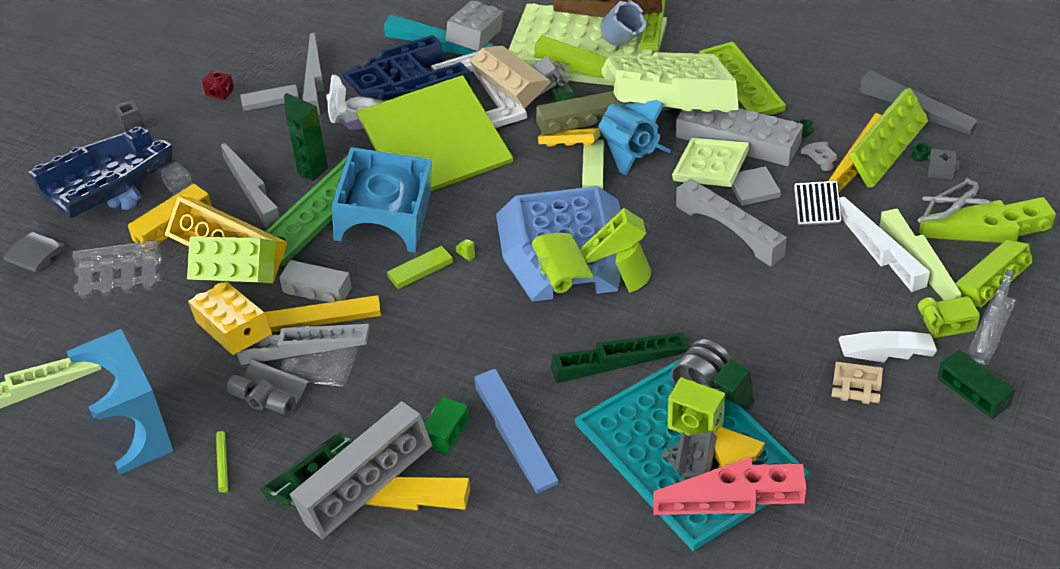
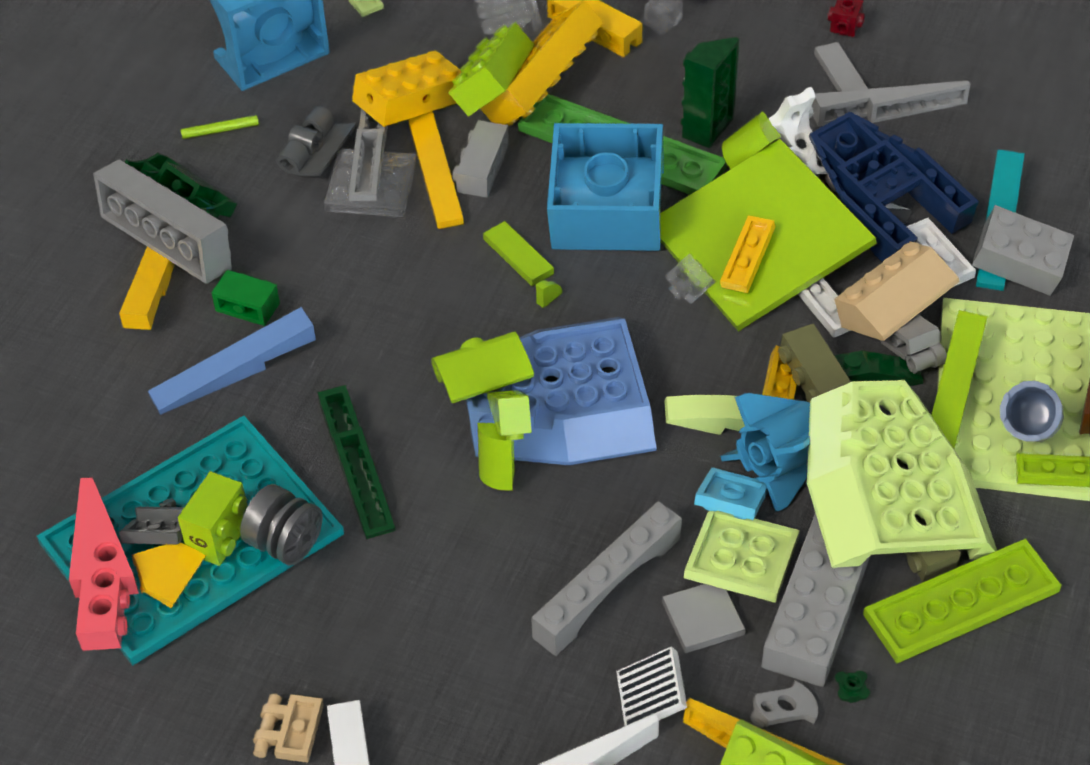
camera: 85 degrees right, 5 degrees up
light grey slope [221,143,280,229] -> none
dark green slope [713,358,754,406] -> none
none -> clear brick [665,253,716,304]
none -> medium azure plate [694,467,768,520]
none -> yellow plate [720,215,775,293]
none -> lime brick [722,111,781,169]

